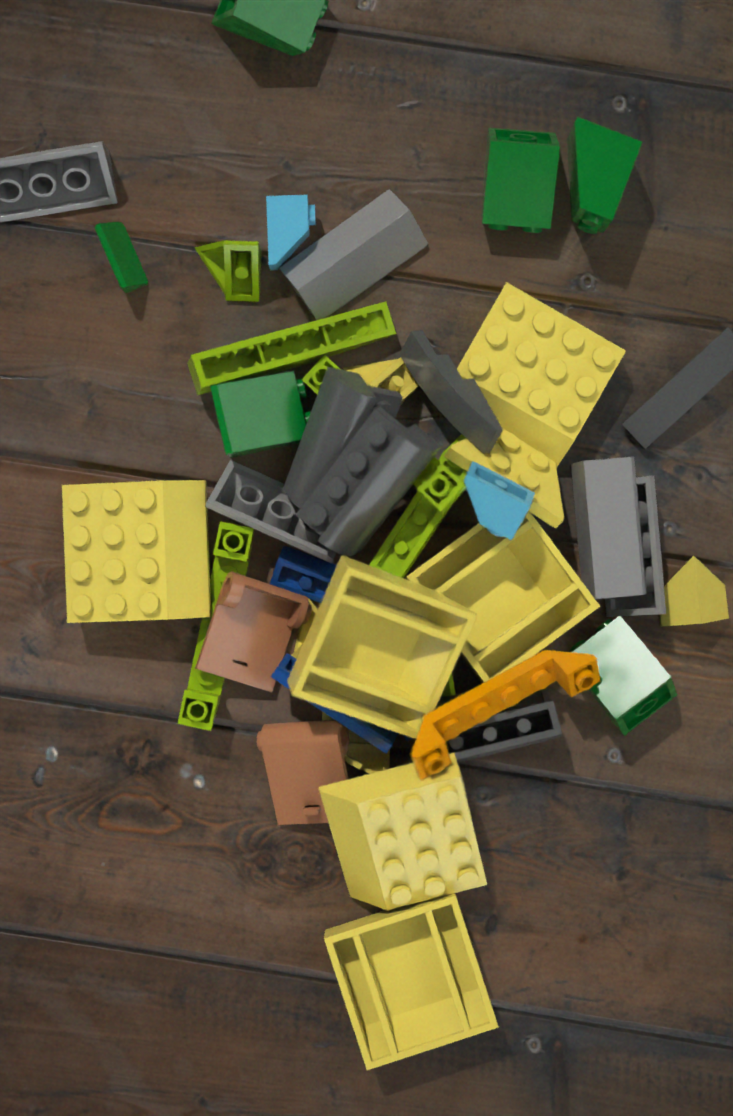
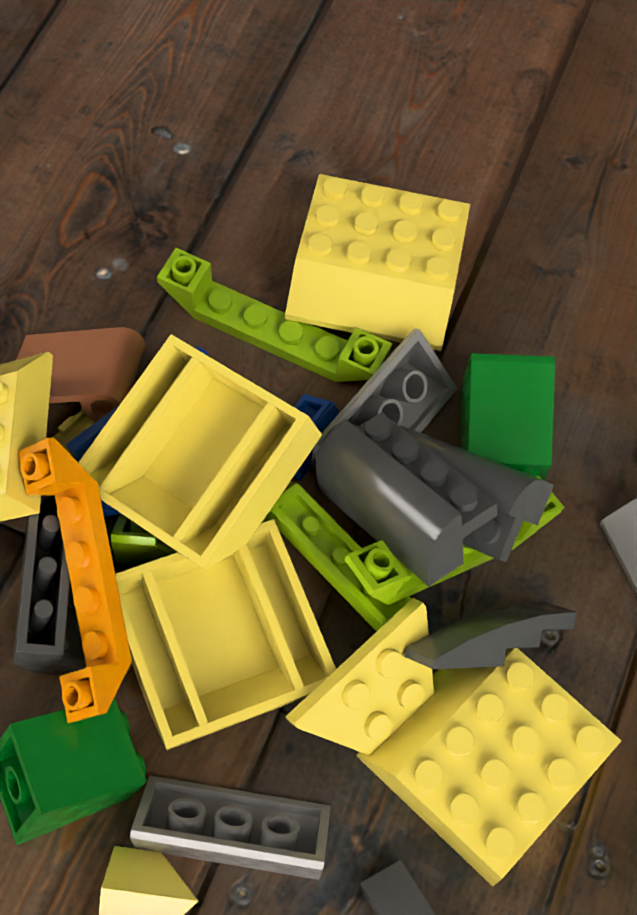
camera: 100 degrees right, 25 degrees down
lime slope [187,301,396,396] -> none
nougat door [195,571,312,692] -> none
light yellow slope [342,357,419,404] -> none
medium azure slope [464,461,535,540] -> none
light grey slope [571,457,646,599] -> none

